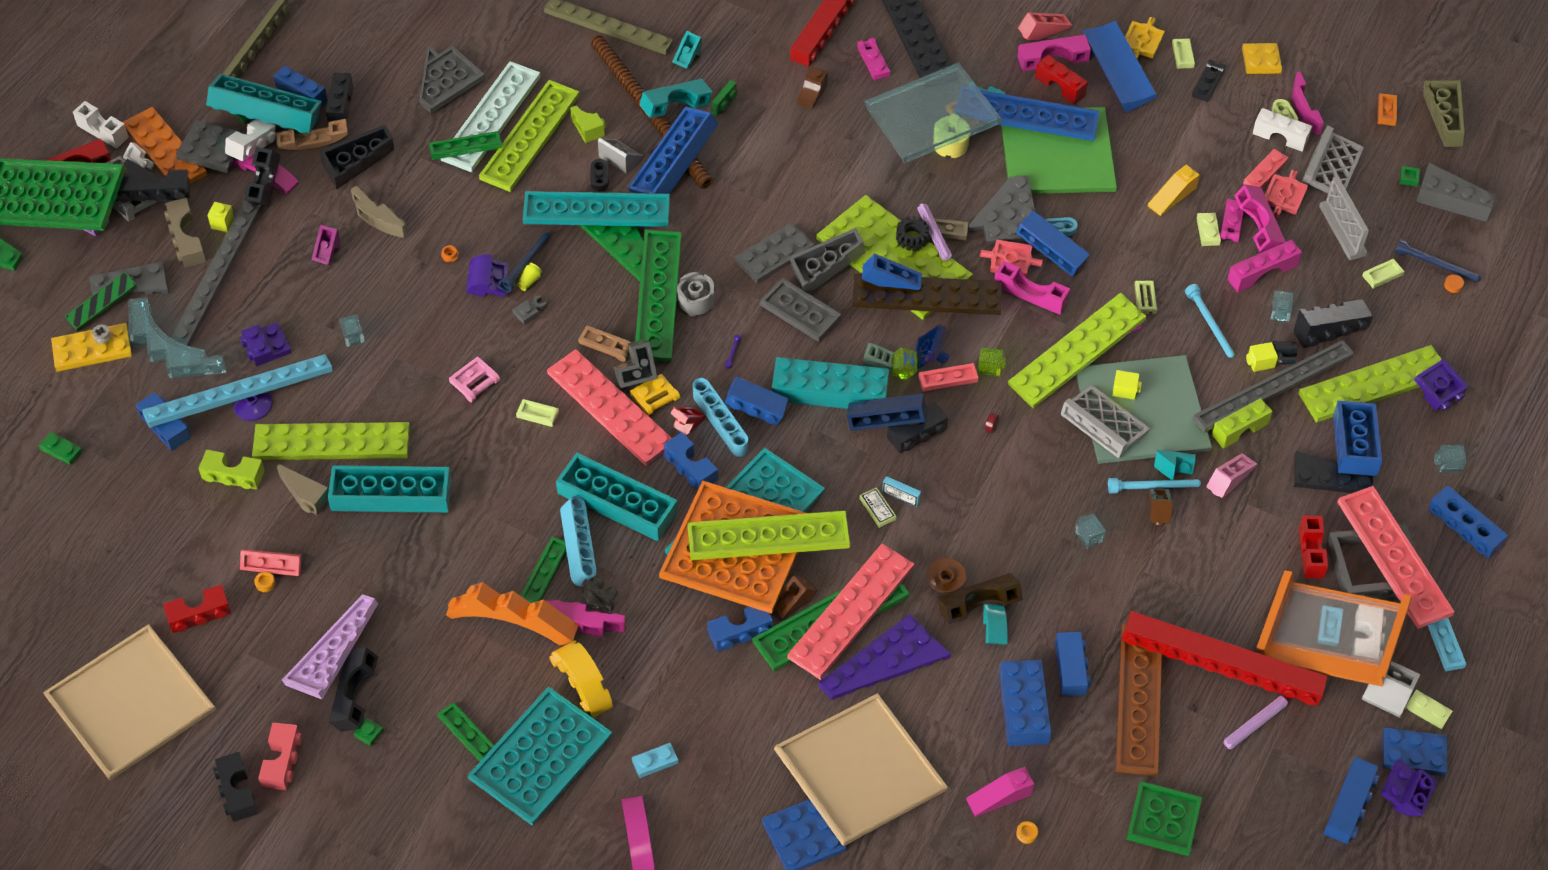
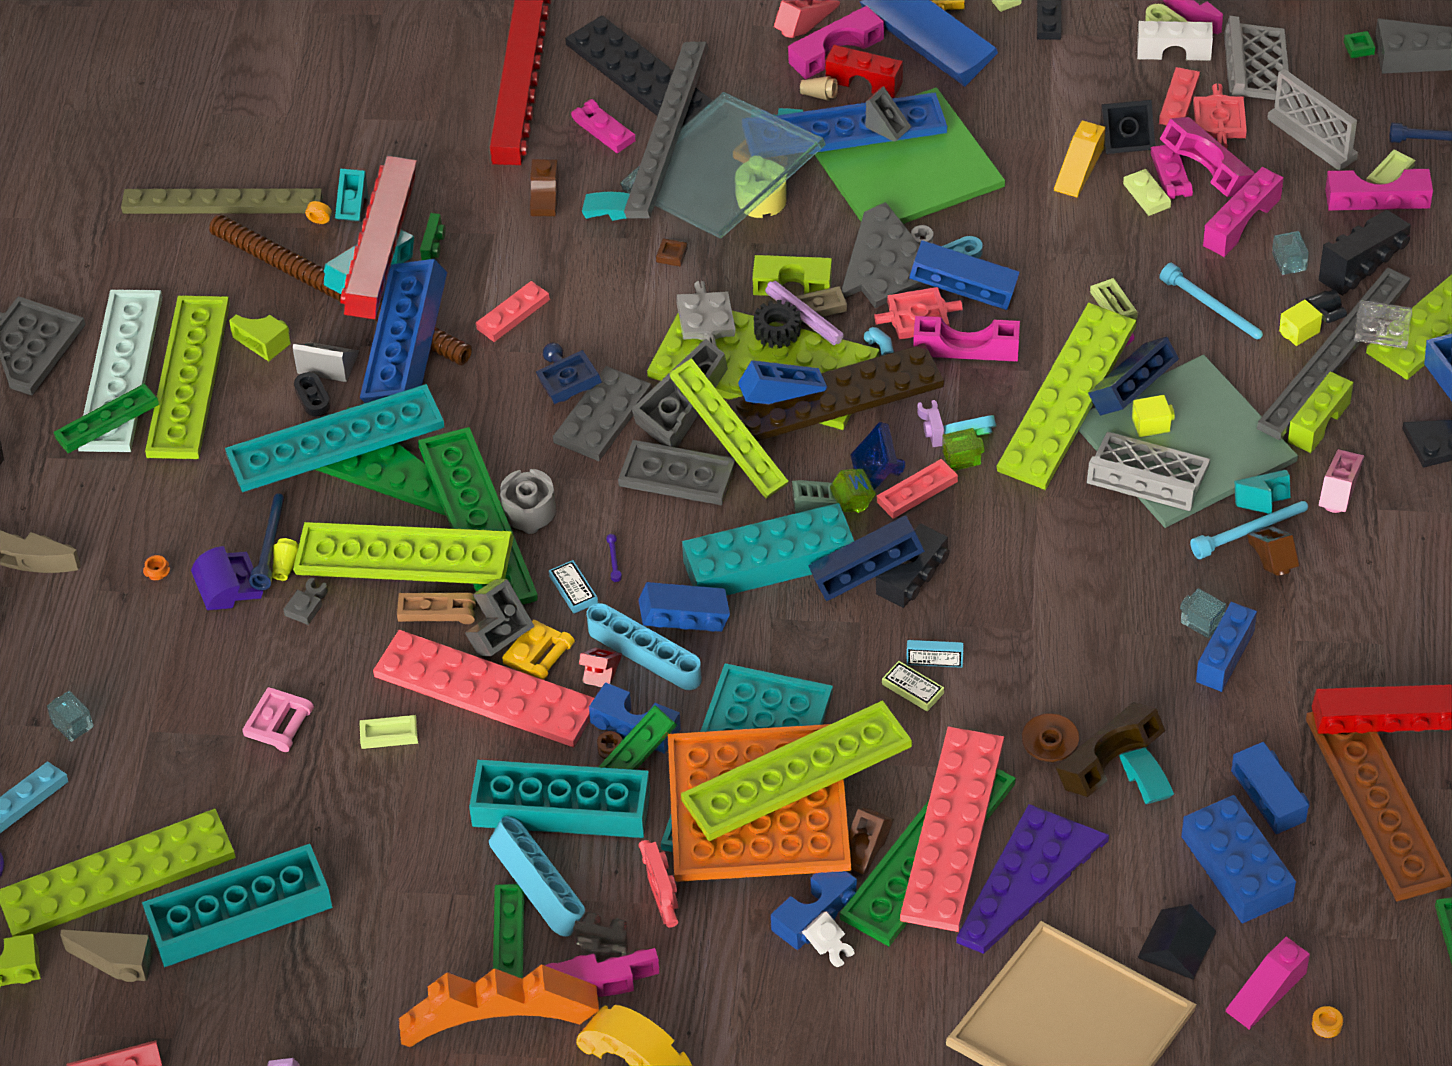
camera: 20 degrees left, 5 degrees down
dark red tile [985,413,999,433] -> none
none -> lime plate [293,522,514,584]
none -> light orange tile [305,201,332,224]
none -> brick [340,156,417,319]
none -> coral plate [476,281,550,342]
none -> dark blue plate [536,342,602,404]
none -> tile [549,560,598,614]
none -> teal slope [582,192,630,221]
none -> reddish brown bush [597,731,622,759]
none -> green tile [599,705,677,770]
none -> dark grey plate [624,41,709,218]
none -> coral plate [639,840,678,927]
none -> reddish brown tile [656,238,688,267]
none -> lime plate [669,358,788,499]
none -> light grey plate [676,281,735,347]
none -> lime arch [752,255,832,296]
none -> tan cone [800,76,838,101]
none -> white plate [802,911,855,967]
none -> medium azure arm [864,327,894,356]
none -> dark grey slope [865,87,911,142]
none -> light grey bush [911,225,933,245]
none -> lavender plate [917,400,944,447]
none -> medium azure plate [943,415,996,441]
none -> dark blue brick [1088,337,1179,416]
none -> black slope [1100,100,1155,154]
none -> black slope [1138,904,1216,980]
none -> blue brick [1196,602,1257,692]
none -> dark pink arch [1325,169,1433,210]
none -> clear bracket [1354,300,1412,349]

